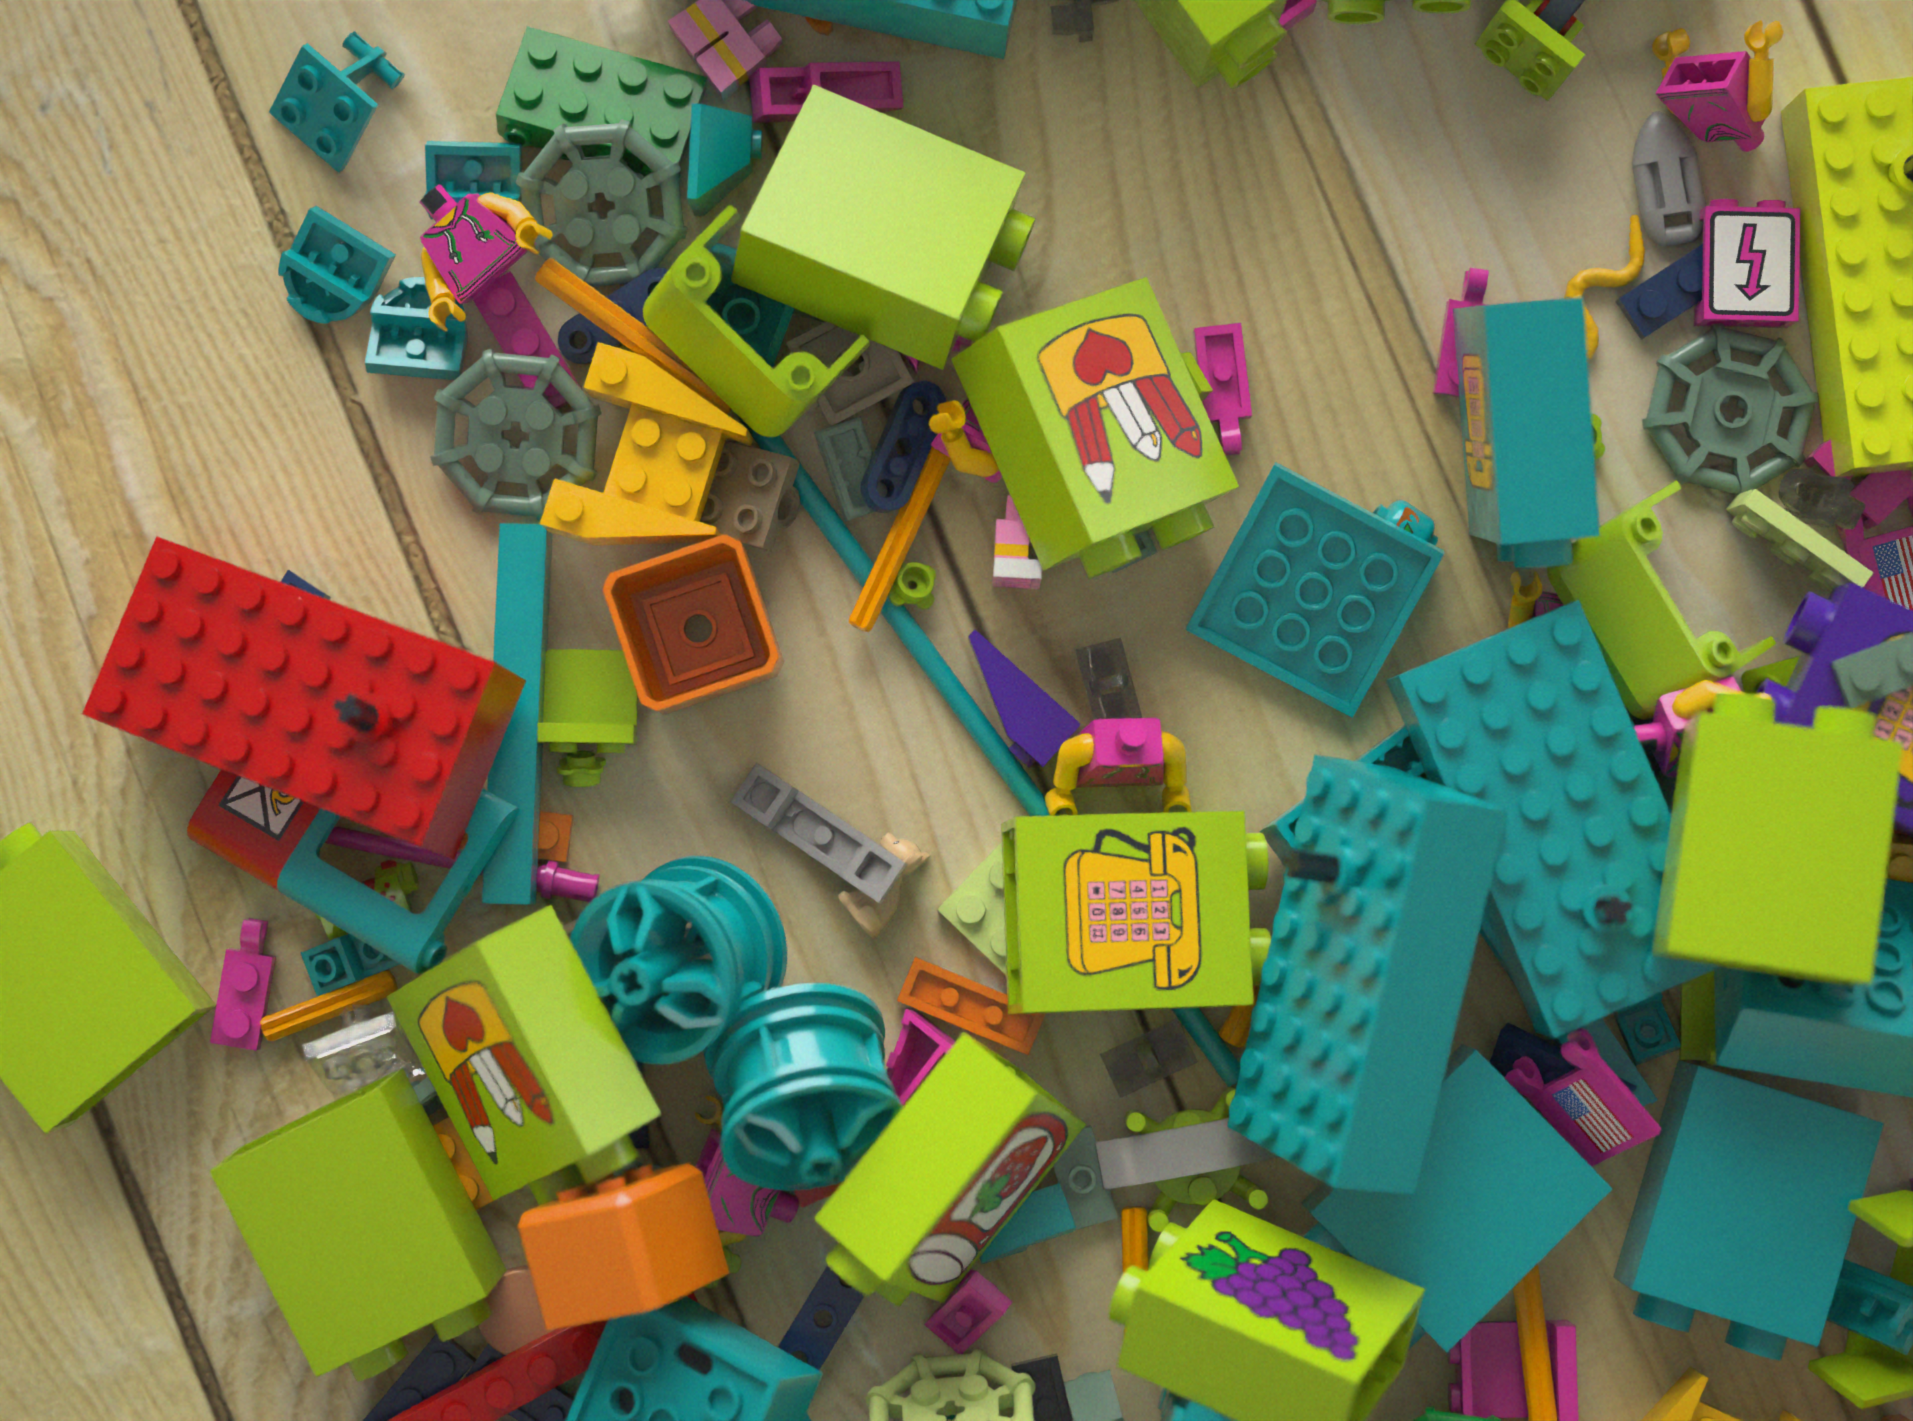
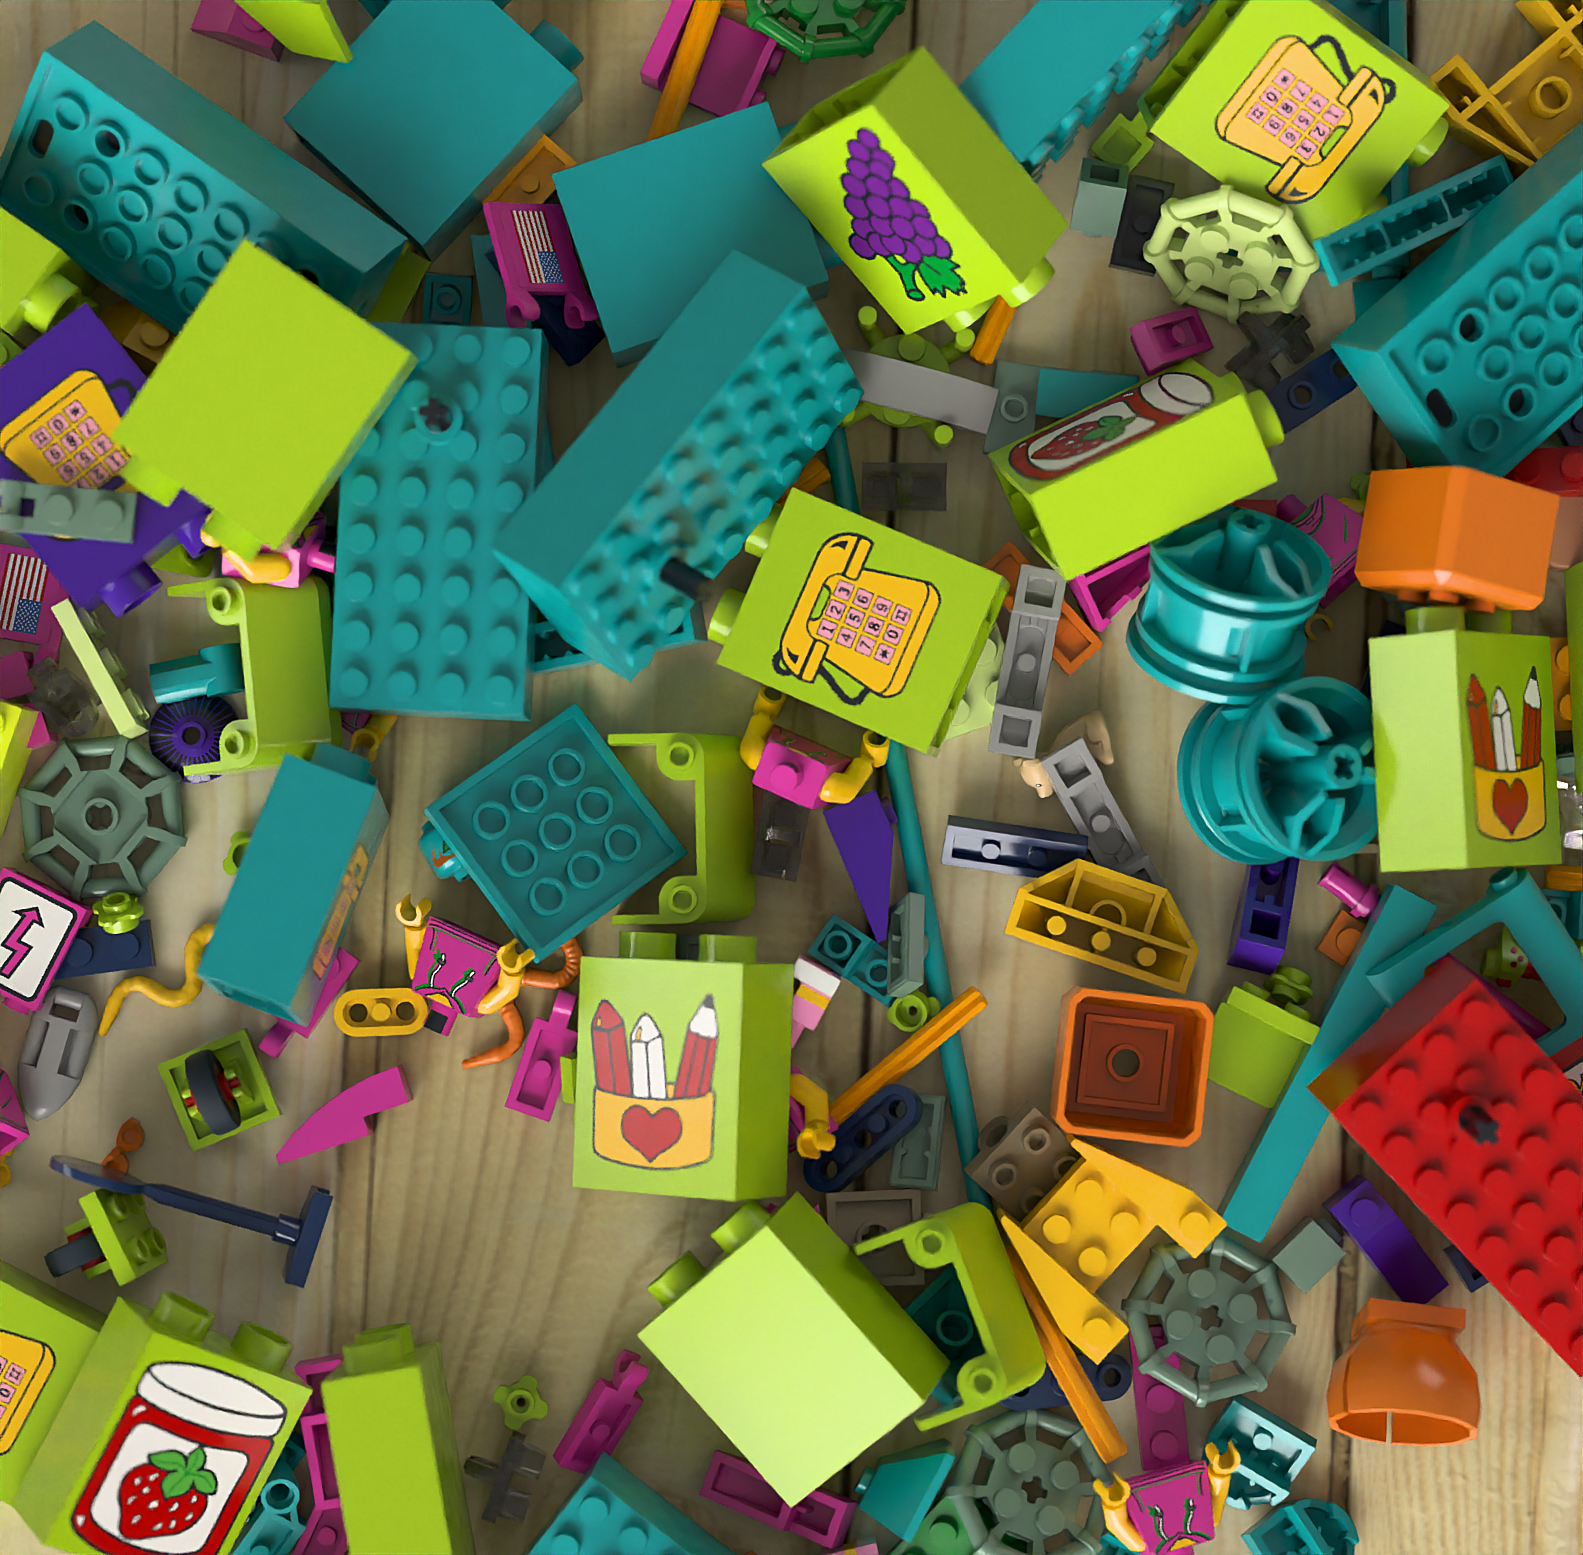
camera: 155 degrees left, 0 degrees up
none -> dark blue piece [49,1155,333,1288]
none -> lime plate [92,892,144,934]
none -> orange piece [101,1117,145,1173]
none -> dish [148,695,239,783]
none -> teal piece [149,643,245,704]
none -> lime plate [157,1028,283,1152]
none -> dark pink slope [276,1064,414,1164]
none -> yellow plate [334,987,430,1037]
none -> torso [395,893,535,1036]
none -> orange animal [462,936,584,1069]
none -> light orange plate [481,134,578,205]
none -> lime plate [494,1374,549,1430]
none -> dark pink plate [552,1349,649,1474]
none -> lime windscreen [608,733,755,925]
none -> teal slope [808,913,897,1008]
none -> sand green plate [887,892,929,998]
none -> dark blue plate [941,815,1088,878]
none -> light grey slope [987,564,1066,759]
none -> yellow wedge [1003,858,1200,995]
none -> clear smoke hips [1224,311,1315,394]
none -> dark purple slope [1226,856,1300,975]
none -> sand green brick [1266,1216,1346,1294]
none -> dark purple slope [1322,1174,1449,1305]
none -> orange plate [1326,1298,1482,1447]

